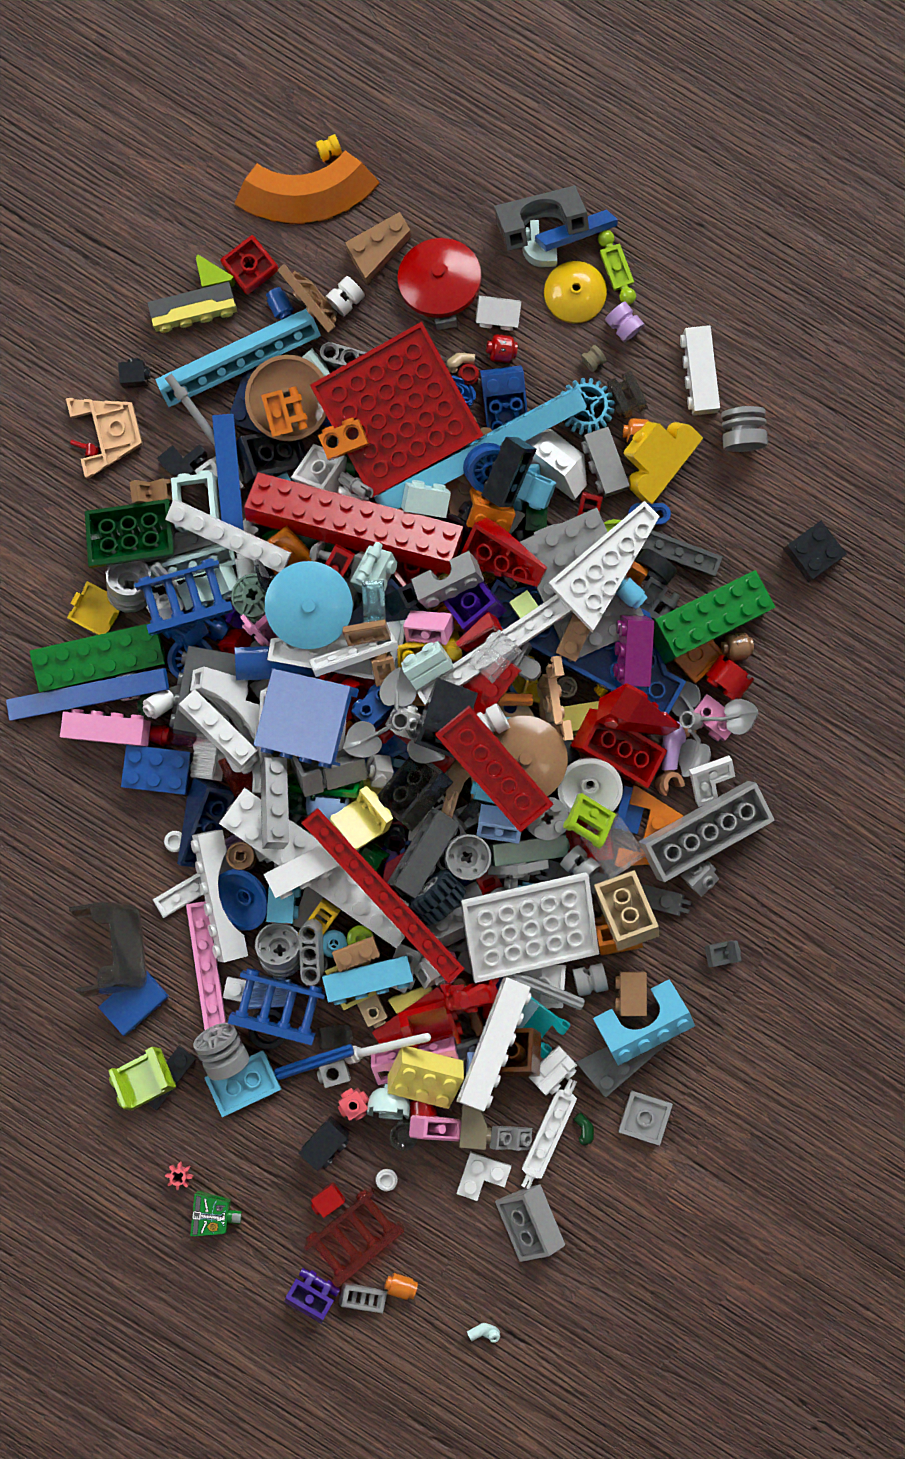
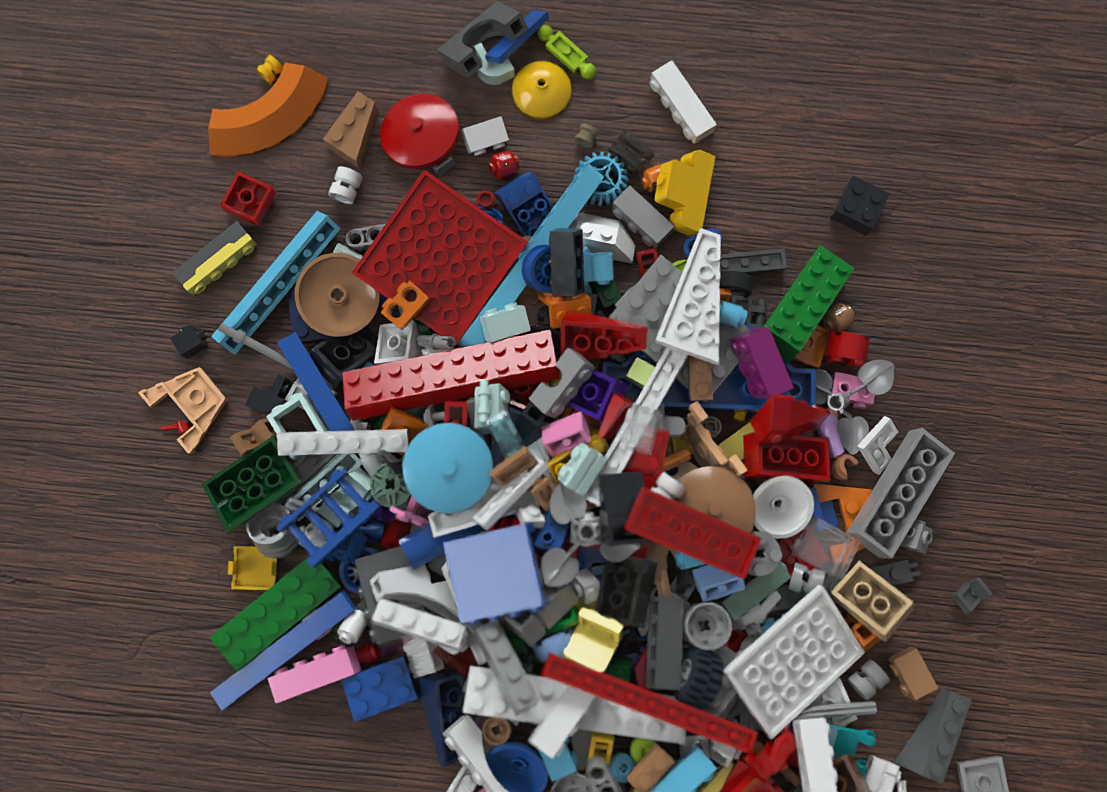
camera: 30 degrees left, 5 degrees down
white plate [164,831,182,852] -> none
lime slope [196,255,236,288] -> none
orange plate [261,386,308,437] -> none
blue brick [266,287,294,320] -> none
medium nougat wing [278,264,337,333] -> none
tan arm [446,353,475,373] -> none
lime plate [563,793,616,849] -> none
medium azure arch [593,979,695,1066] -> none
lavender wheel [605,302,644,342] -> none
light grey wheel [721,406,768,452] -> none
none -> white plate [516,506,545,528]

